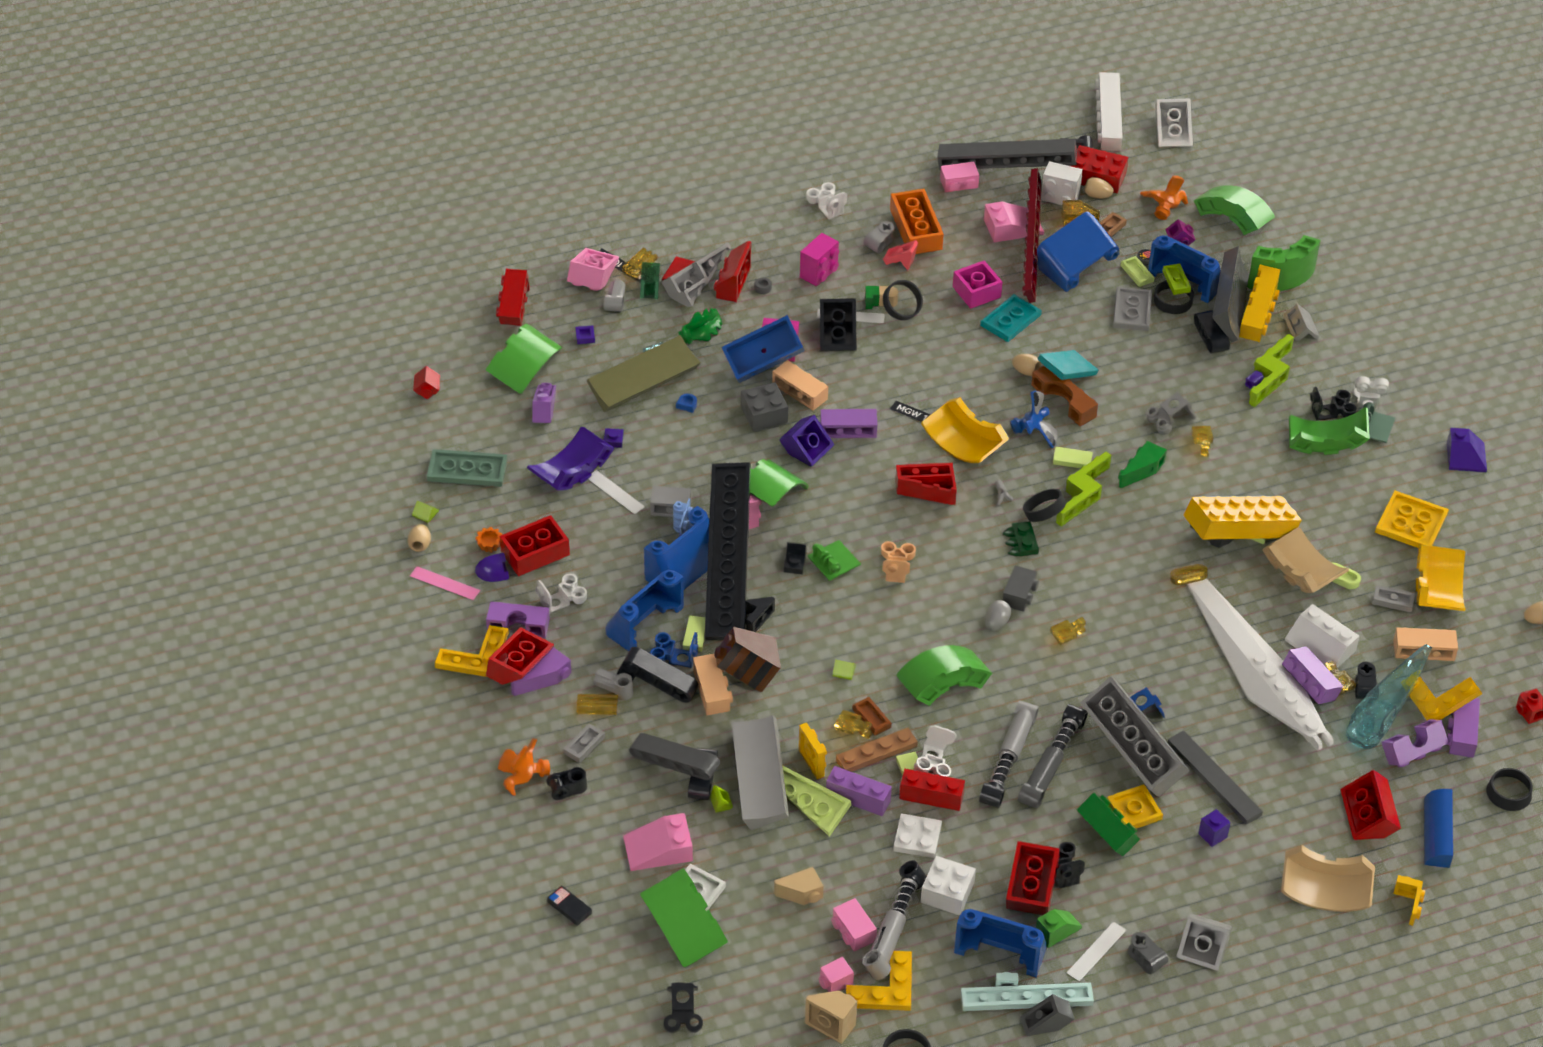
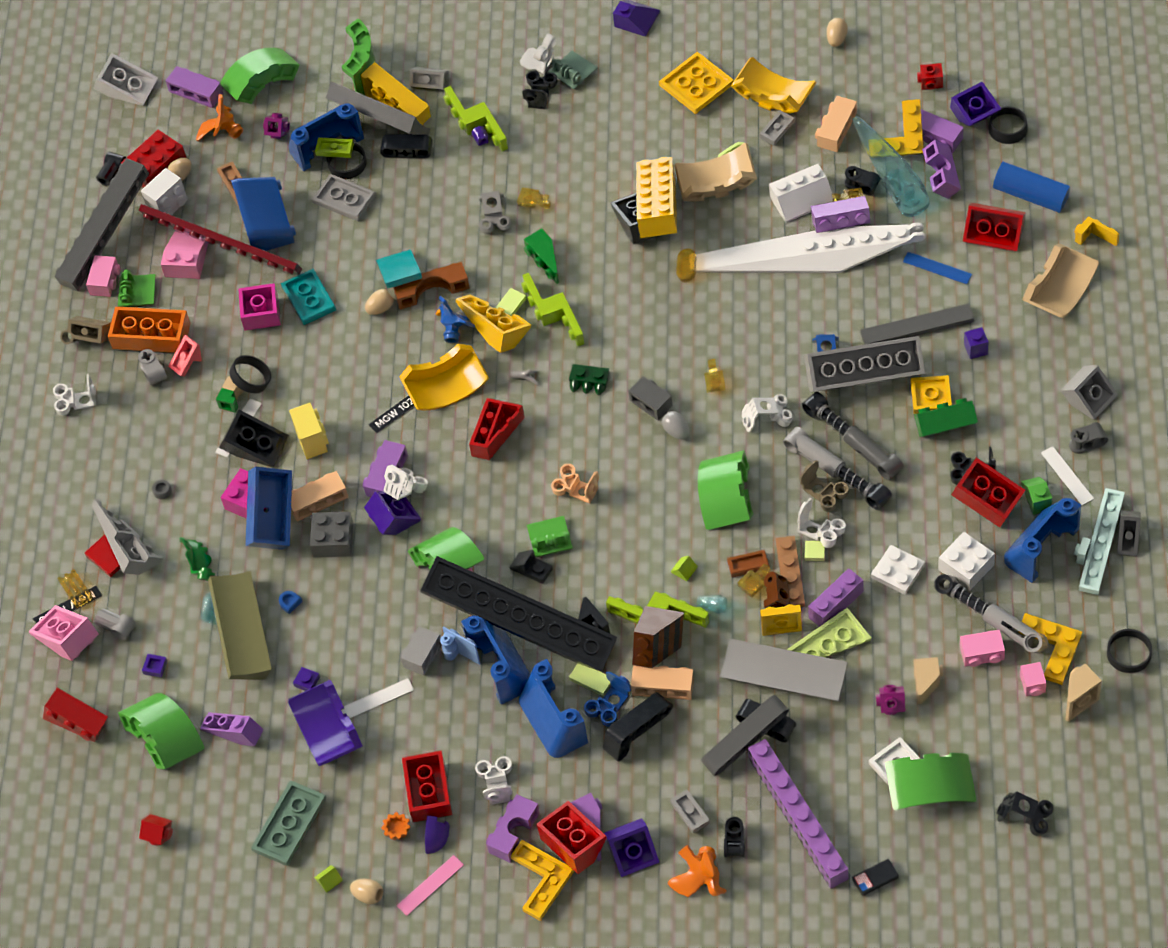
camera: 60 degrees left, 10 degrees up
clear yellow tile [576,694,618,715] -> none
light grey piece [593,669,633,700] -> none
bright pink slope [623,813,693,871] -> none
clear green slope [640,262,660,299] -> none
lime slope [710,785,733,813] -> none
red slope [714,241,752,303] -> none
dark pink brick [800,233,839,287] -> none
red brick [899,768,965,811] -> none
black tyre [1023,489,1066,522] -> none
clear yellow slope [1061,200,1100,226] -> none
white brick [1095,72,1122,151] -> none
yellowish green tile [1120,256,1155,287] -> none
tile [1137,249,1151,265] -> none
bright green panel [1289,407,1370,455] -> none
none -> dark tan hinge [60,316,111,344]
none -> bright green hinge [118,270,156,307]
none -> medium lavender brick [166,66,223,108]
none -> light yellow brick [289,403,329,459]
none -> white piece [383,465,428,500]
none -> yellow wedge [456,294,531,353]
none -> dark purple slope [604,818,660,877]
none -> lime bracket [606,591,710,628]
none -> clear light blue cone [697,594,727,614]
none -> white piece [742,394,793,432]
none -> medium lavender brick [748,739,849,889]
none -> reddish brown leg [763,571,791,608]
none -> dark tan piece [799,460,849,512]
none -> magenta brick [876,684,906,715]
none -> blue sticker [903,252,972,284]
none -> dark purple slope [950,82,1001,126]

